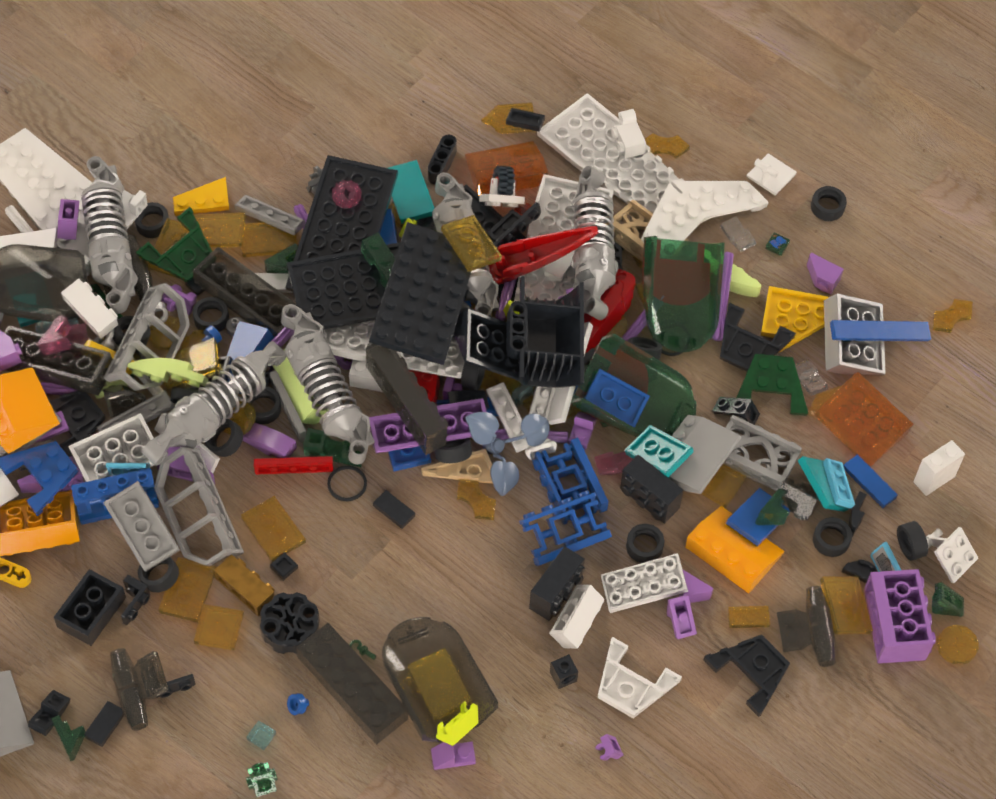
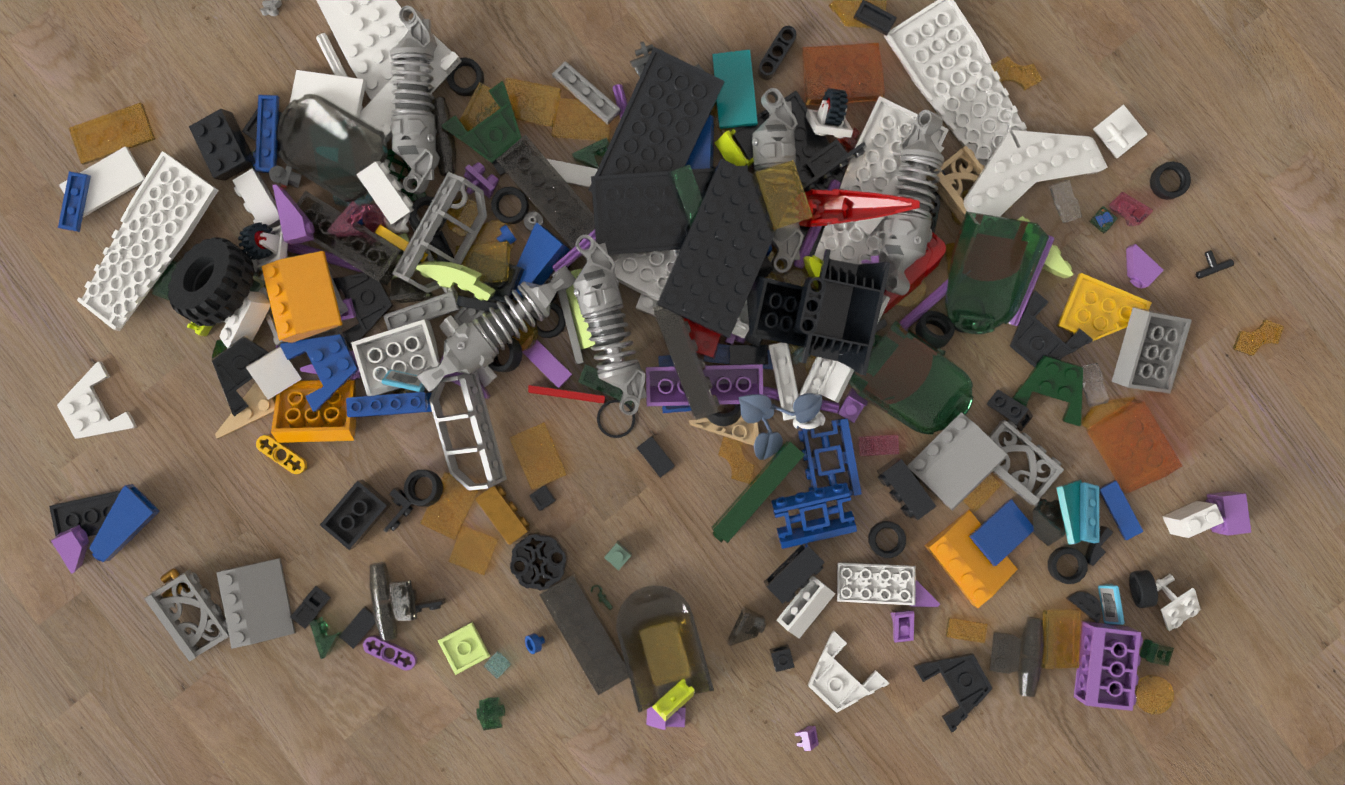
camera: 15 degrees right, 30 degrees up
medium lavender brick [57,199,79,240] -> none
light grey tile [103,481,180,572] -> none
yellow wing [173,177,229,216] -> none
clear pink gear [332,180,362,208] -> none
blue tile [582,369,650,430] -> none
white hinge [611,109,646,159] -> none
teal tile [624,425,694,477] -> none
clear green slope [755,488,789,525] -> none
tile [830,320,931,342] -> none
none -> medium lavender beam [363,635,417,670]
none -> yellowish green plate [438,622,490,675]
none -> sand green brick [604,541,632,570]
none -> dark green brick [712,441,805,543]
none -> clear smoke slope [727,606,767,646]
none -> clear pink slope [1109,192,1153,226]
none -> black piece [1196,250,1234,279]
none -> medium lavender brick [1206,491,1251,535]

